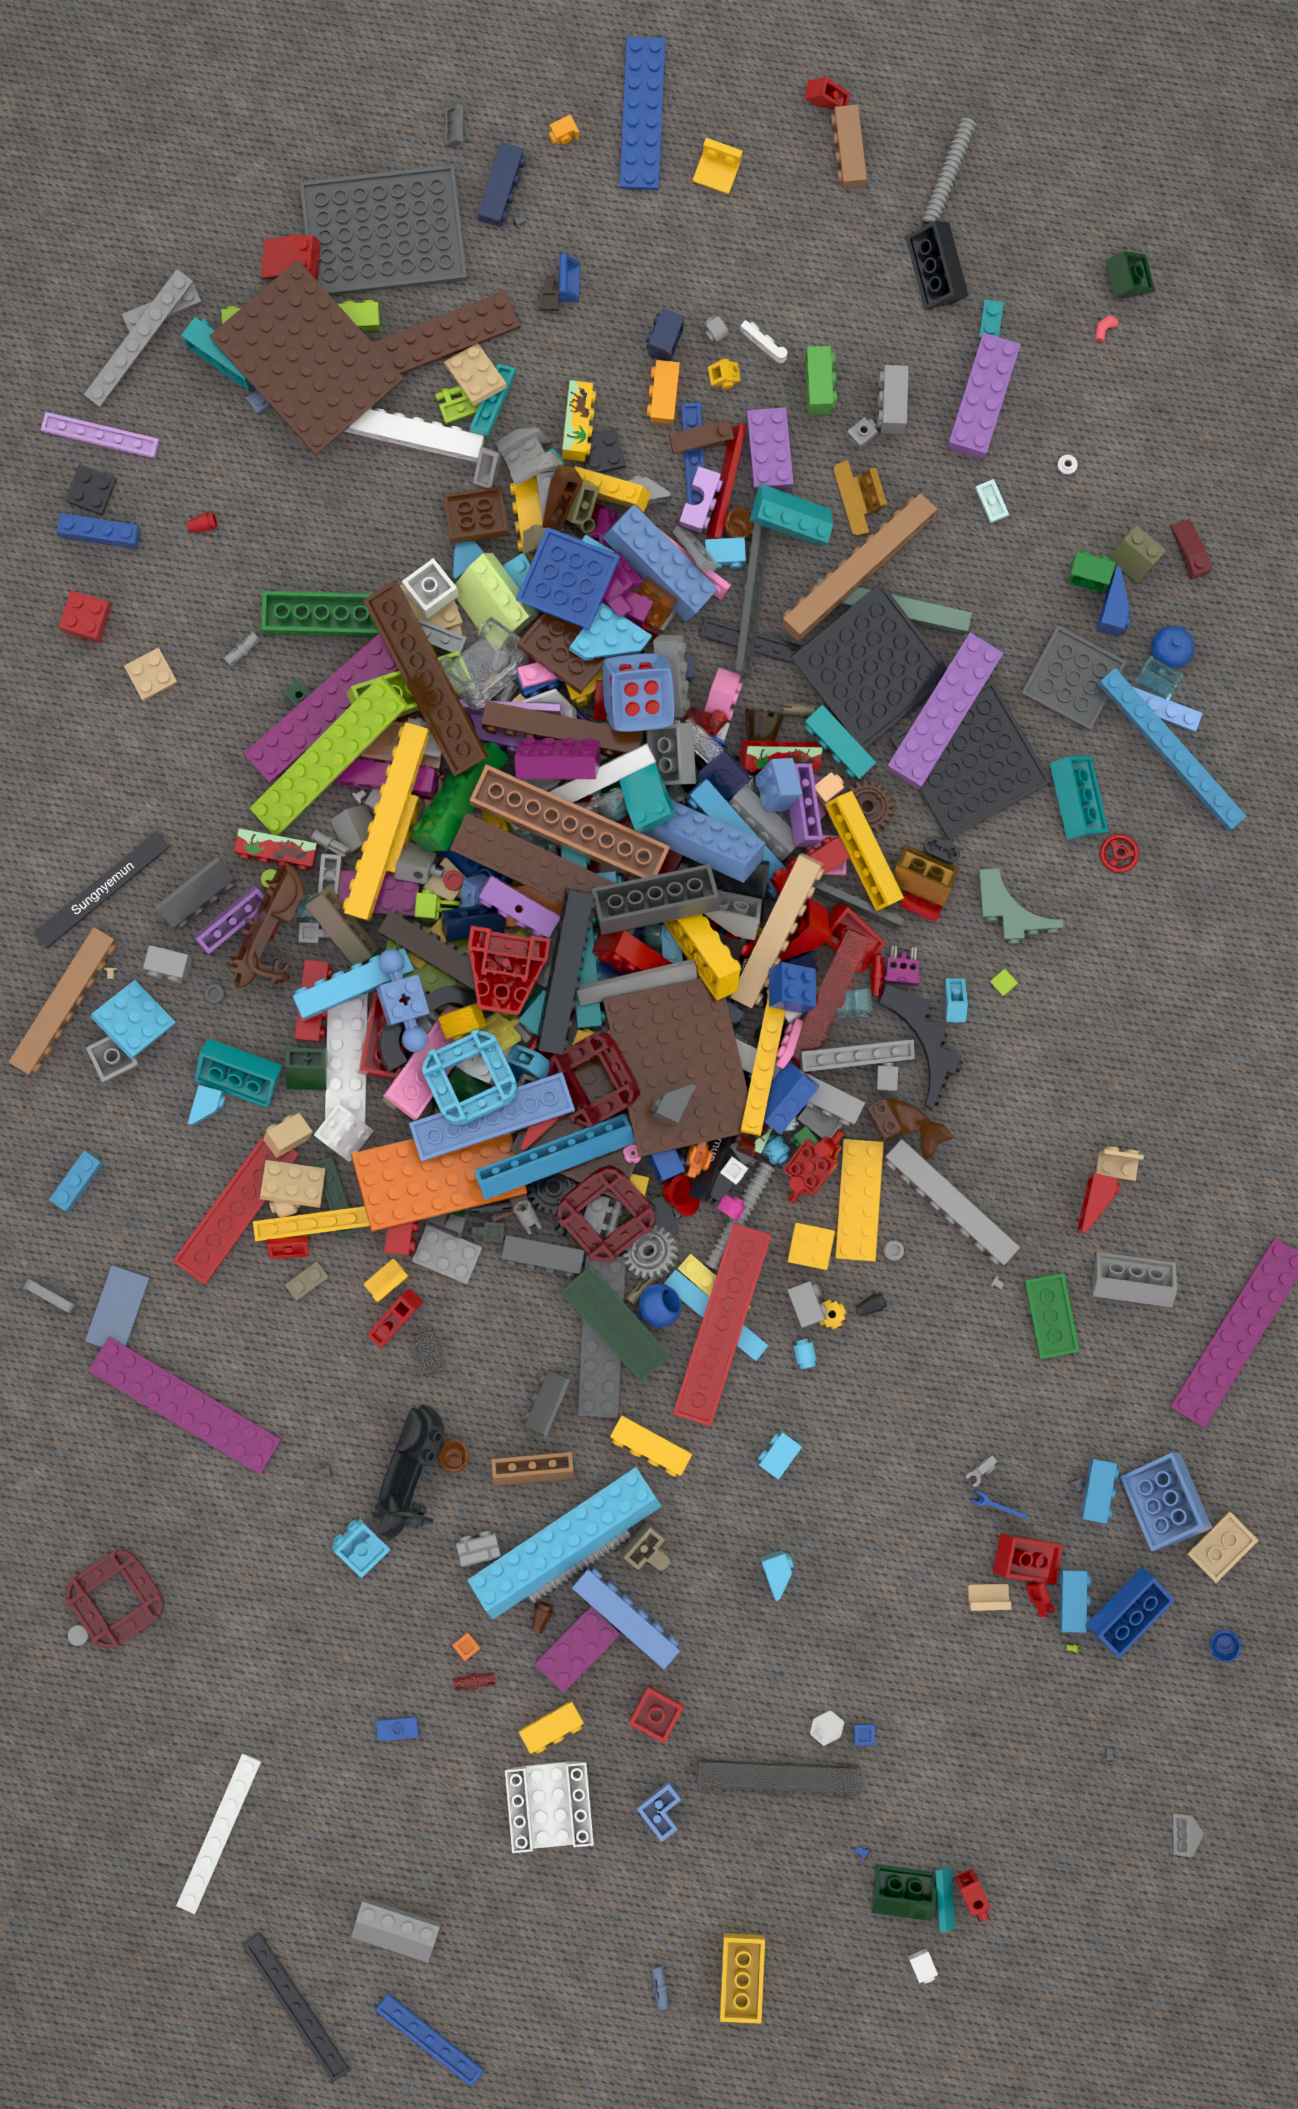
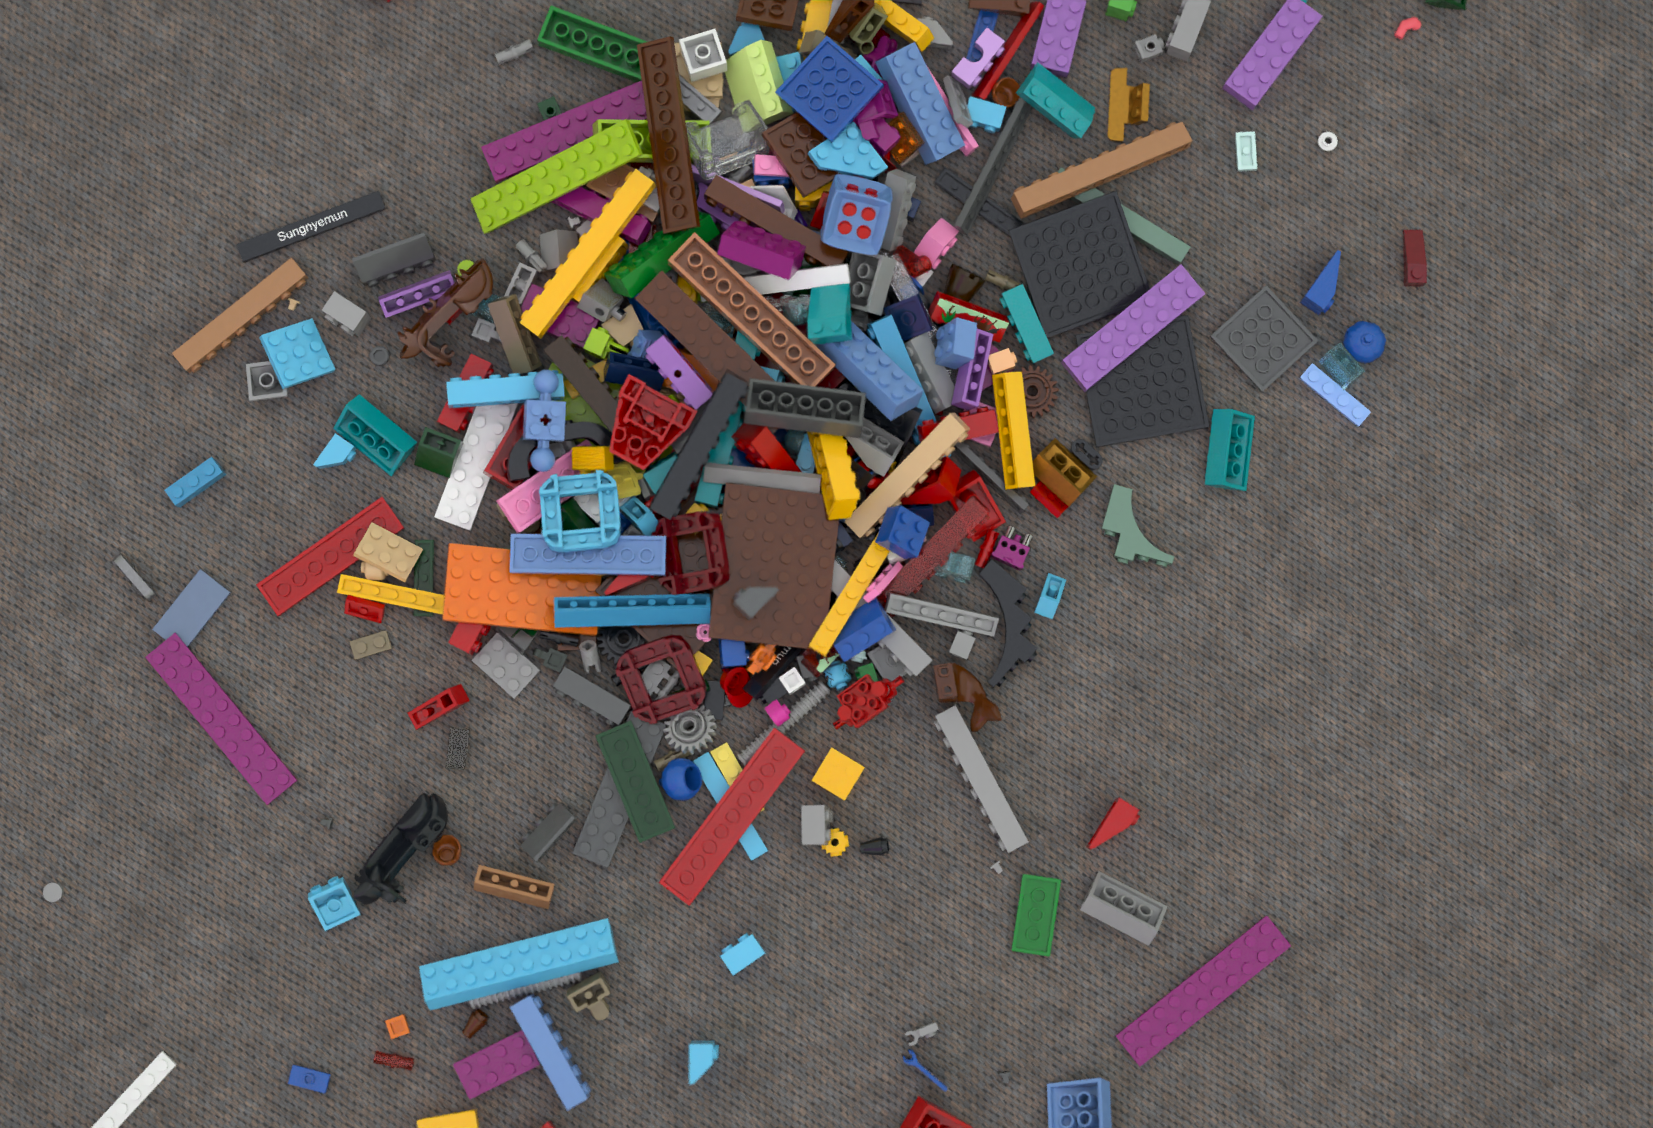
camera: 25 degrees right, 0 degrees up
dark red plate [65,1550,164,1648] -> none
tan plate [124,647,178,701] -> none
brick [234,829,318,871] -> none
tan brick [263,1113,313,1158] -> none
white bracket [314,1103,373,1162] -> none
yellow panel [364,1259,409,1302] -> none
red tile [443,870,463,891] -> none
light grey brick [456,1530,502,1567] -> none
yellow brick [610,1415,692,1477] -> none
medium azure brick [793,1339,817,1369] -> none
yellow plate [835,1139,884,1261] -> none
light grey plate [884,1241,904,1261] -> none
lime tile [990,969,1018,997] -> none
green brick [1066,551,1115,594] -> none
dark azure brick [1080,1459,1119,1524] -> none
tan bracket [1096,1146,1144,1181] -> none
dark azure brick [1097,668,1246,831] -> none
red piece [1100,834,1139,873] -> none
olive slope [1109,525,1166,584] -> none

